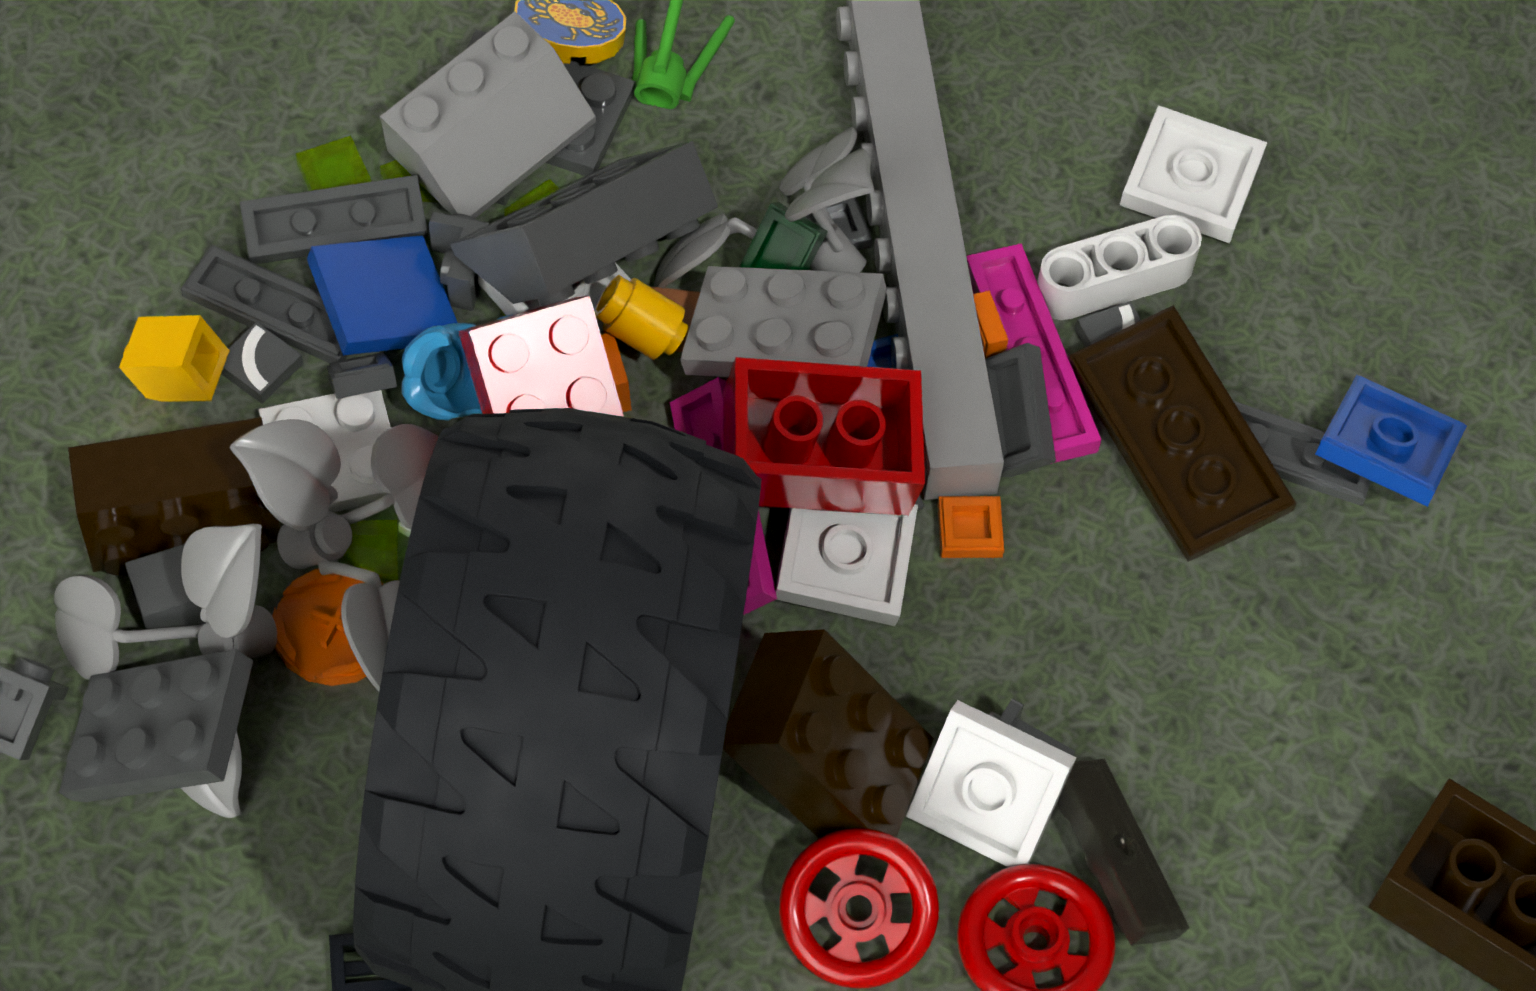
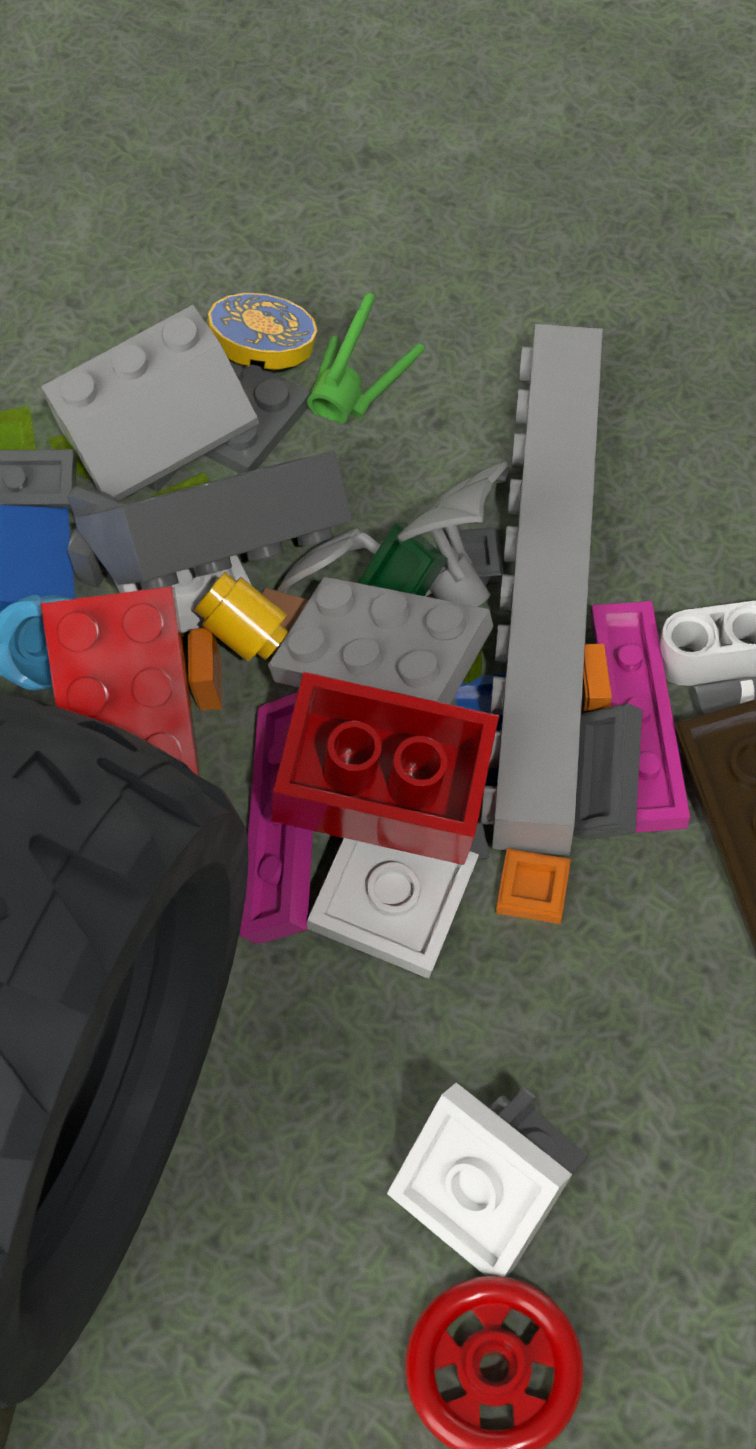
camera: 20 degrees right, 0 degrees up
dark brown brick [723,629,934,838] -> none
red plate [779,828,939,989] -> none
clear smoke tile [1058,759,1190,946] -> none

